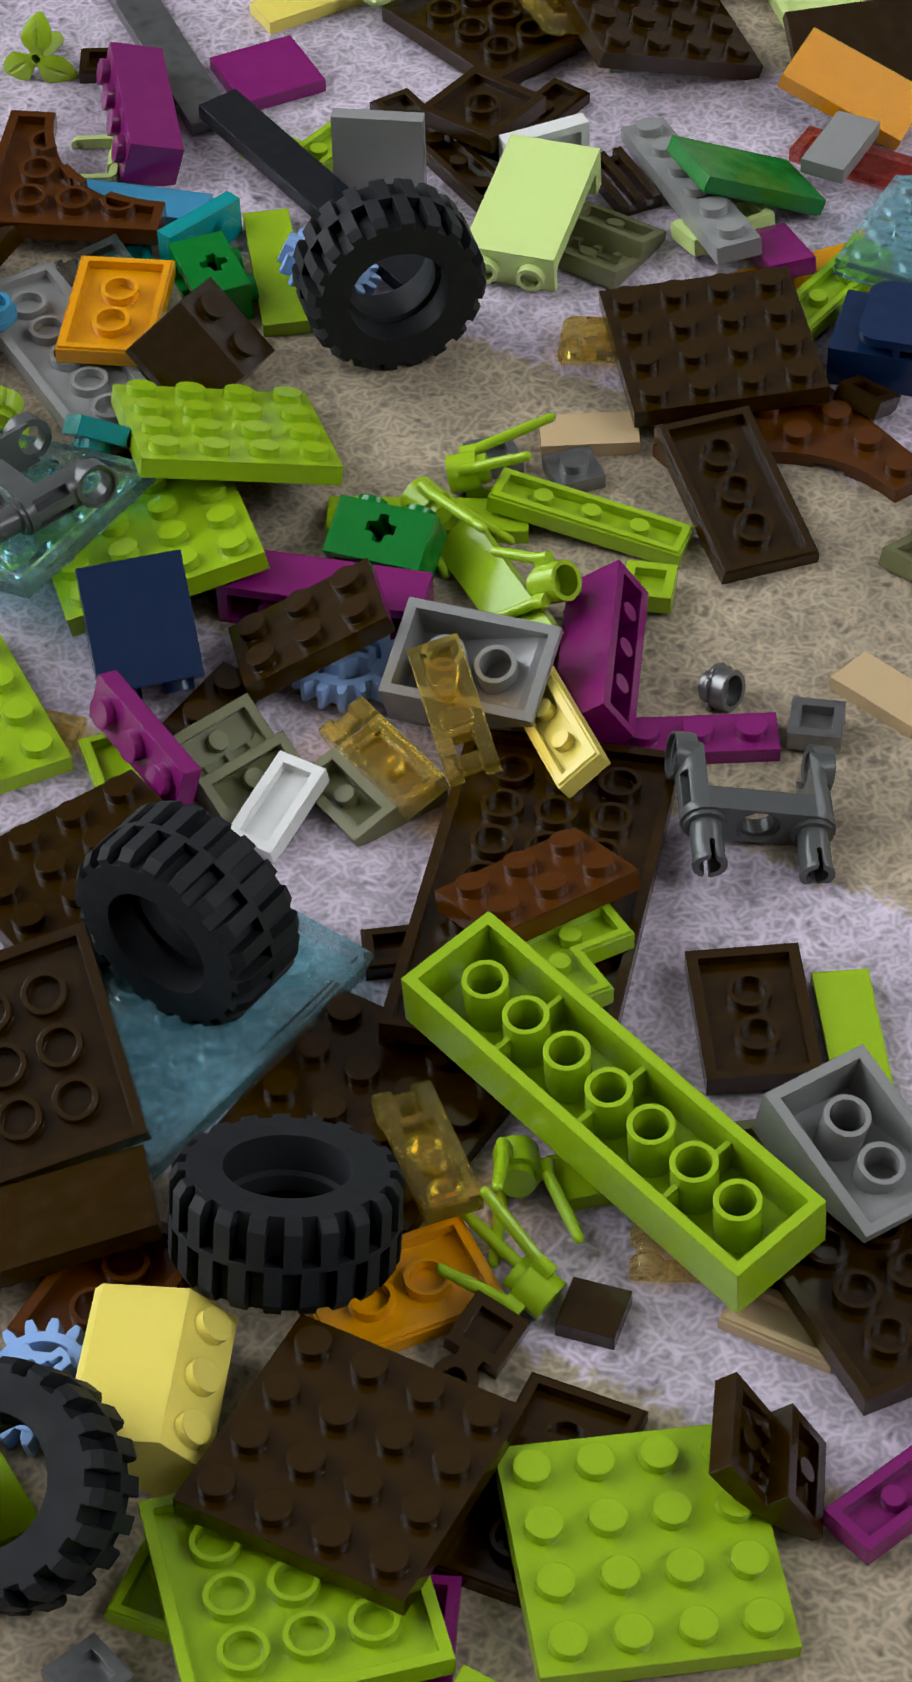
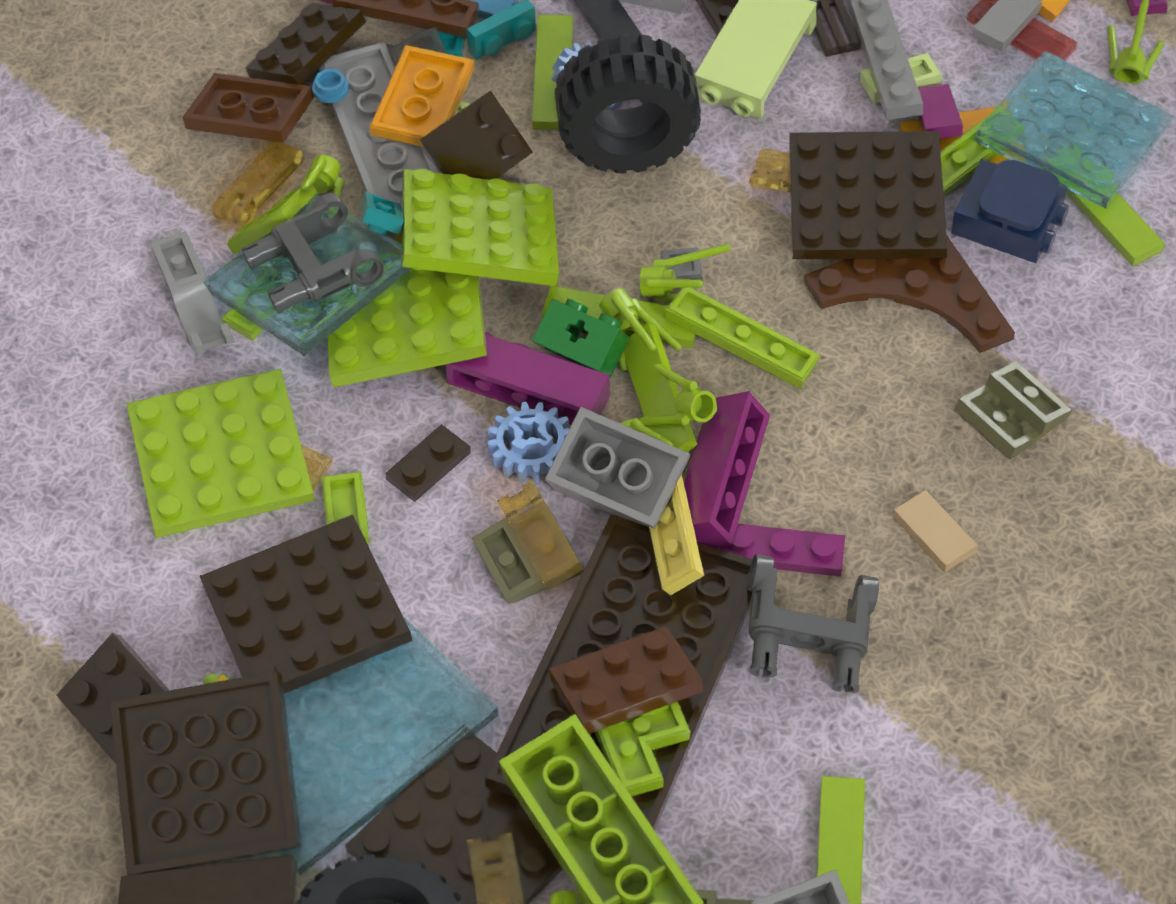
camera: 10 degrees right, 10 degrees up
dark blue brick [75,549,205,699] -> none
black tyre [75,800,300,1027] -> none
magenta plate [89,670,202,805] -> none
green brick [168,230,259,320] -> none
olive slope [173,693,302,824] -> none
dark brown plate [228,558,396,702] -> none
white tile [231,750,330,862] -> none
dark brown tile [360,925,408,981] -> none
clear yellow plate [406,633,503,788] -> none
tan tile [539,411,640,459] -> none
flat silver plate [542,445,606,492] -> none
olive slope [558,201,667,289] -> none
lime plate [626,559,679,614] -> none
dark brown tile [654,405,820,585] -> none
green tile [666,135,826,216] -> none
dark brown plate [684,942,822,1096] -> none
flat silver plate [698,662,746,713] -> none
flat silver plate [786,696,846,754] -> none
dark brown tile [833,375,901,420] -> none

